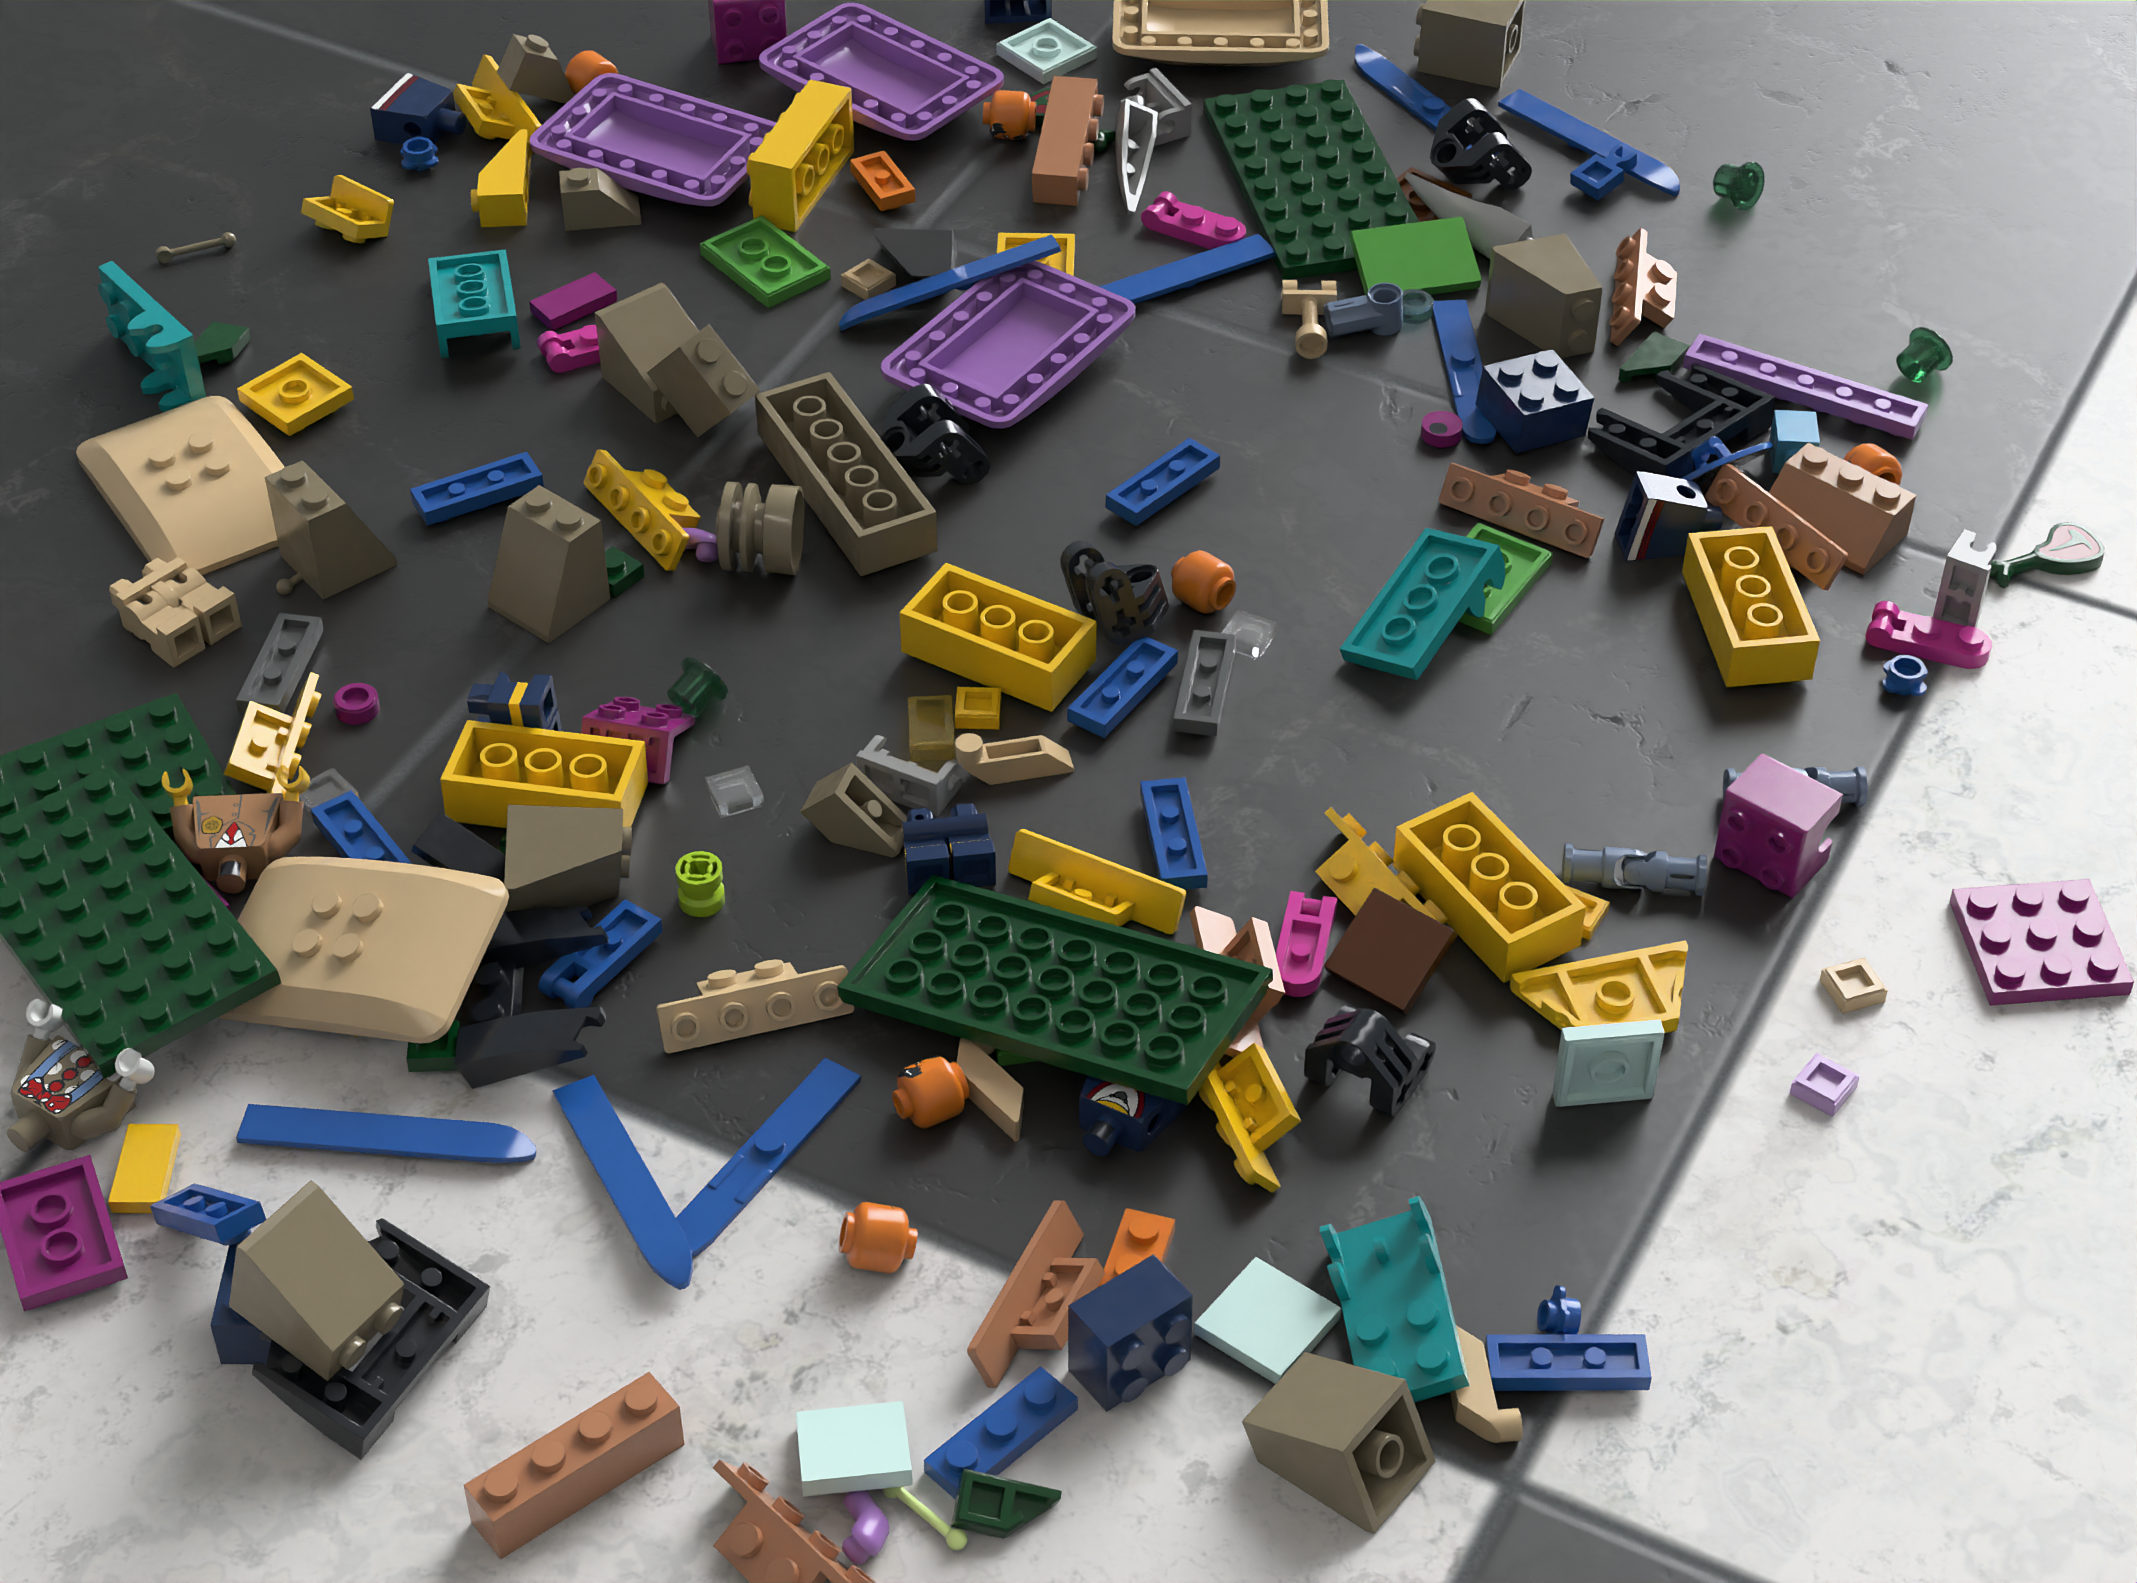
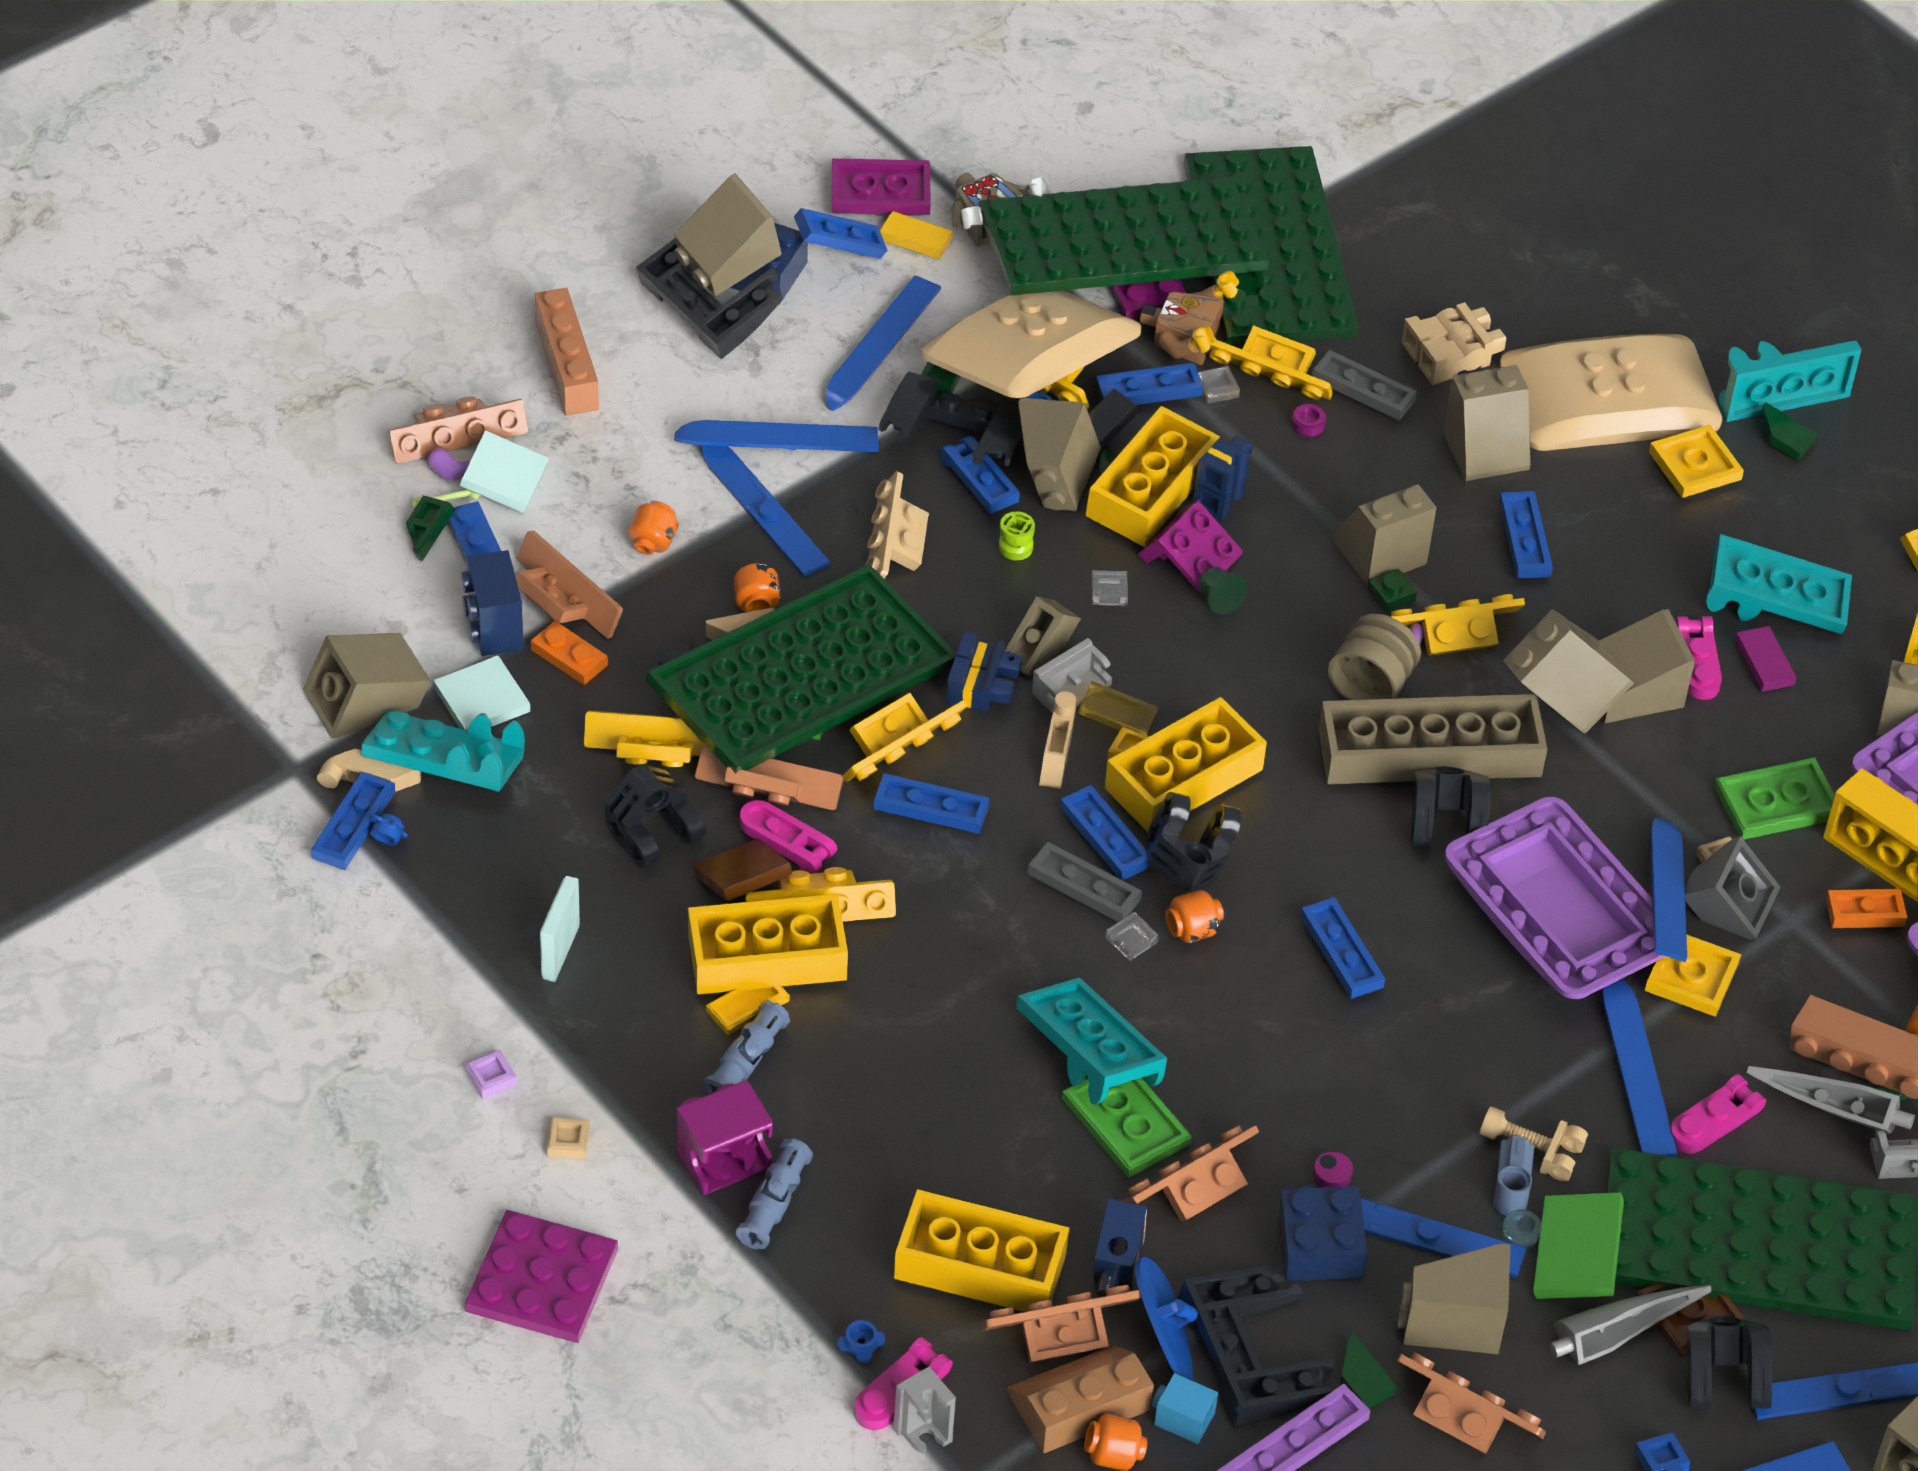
camera: 110 degrees right, 5 degrees up
yellow wing [1510,940,1688,1033] -> none

